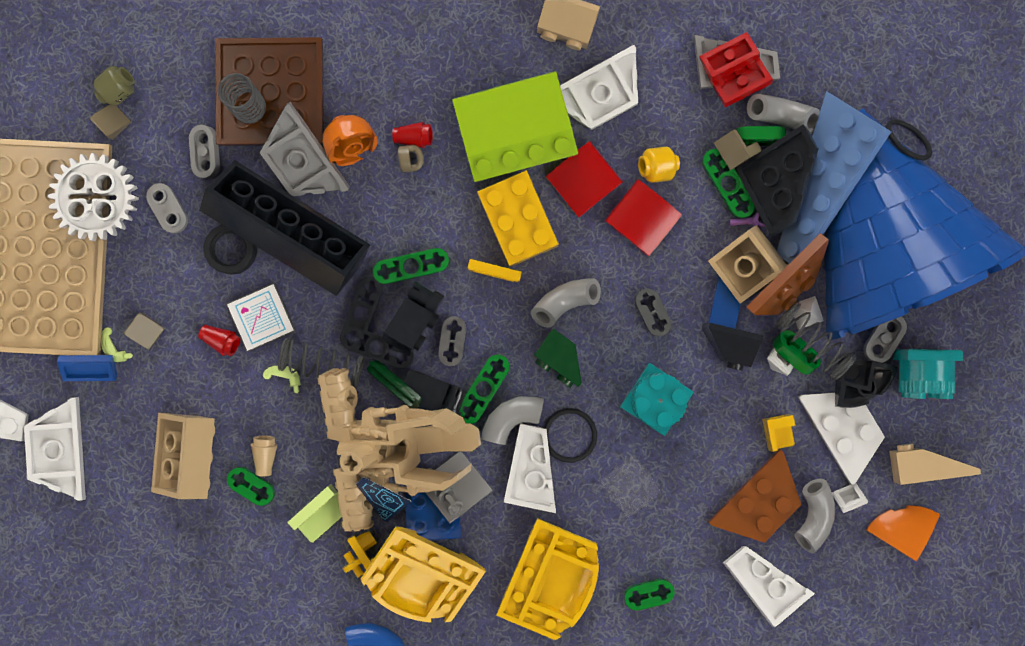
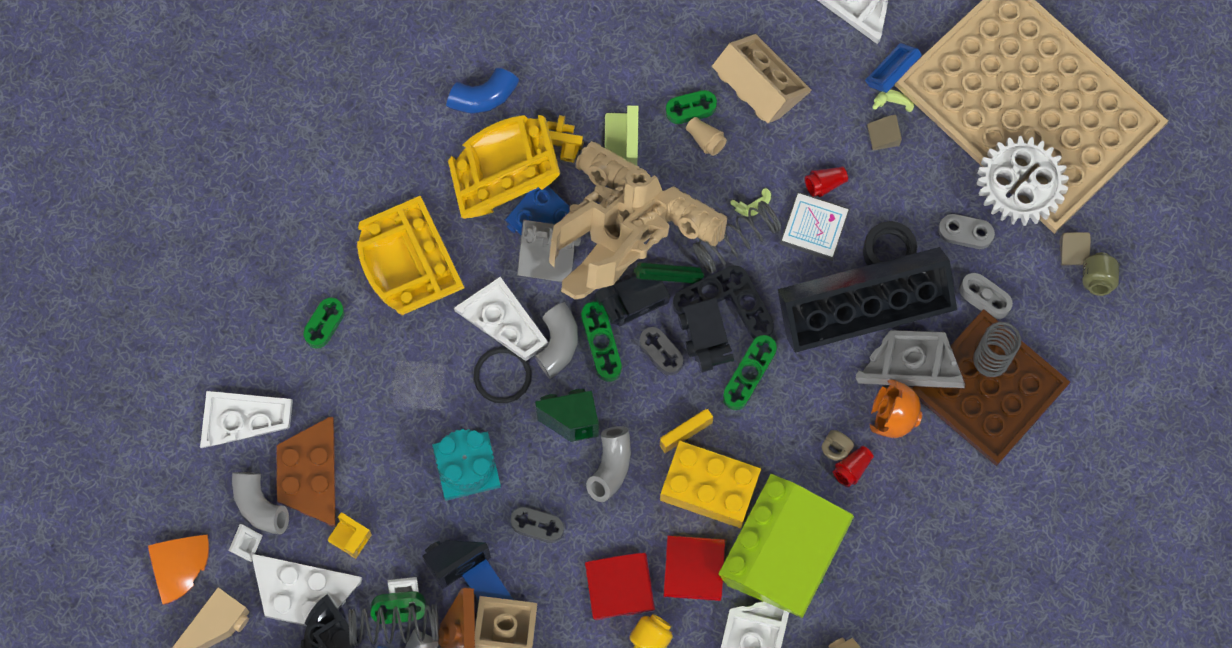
camera: 130 degrees right, 15 degrees down
dark blue sticker [356,477,411,522] -> none

